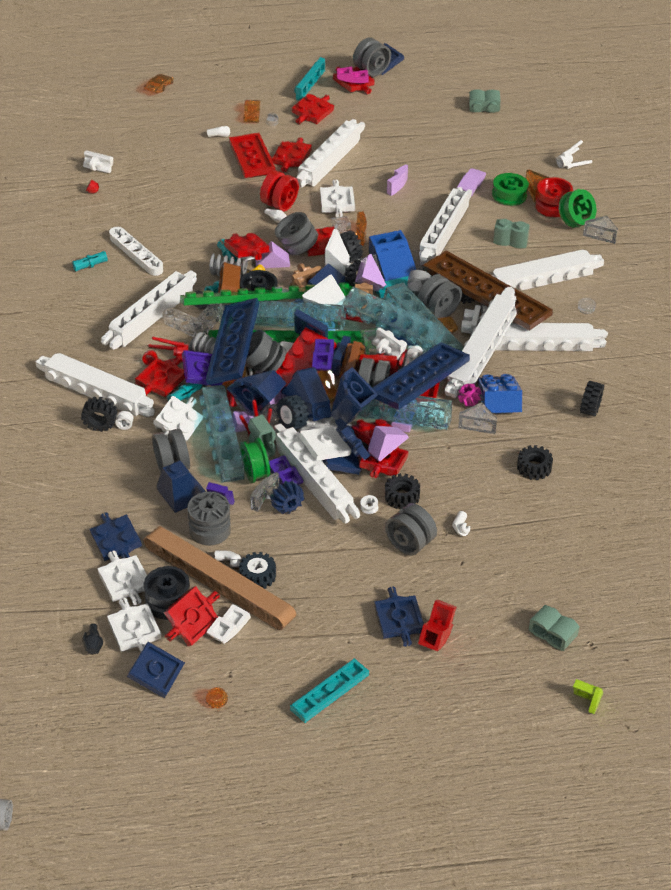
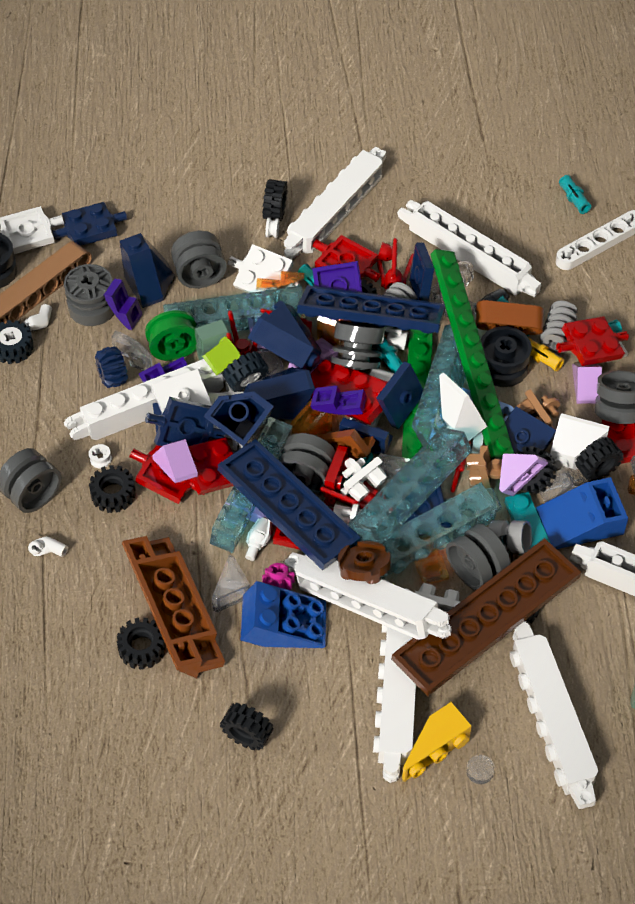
camera: 95 degrees right, 10 degrees up
none -> dark orange slope [122,536,225,678]
none -> lime tile [202,336,241,376]
none -> clear orange slope [255,271,304,291]
none -> reddish brown plate [338,541,391,584]
none -> yellow slope [402,702,471,782]
none -> dark blue plate [409,243,434,302]

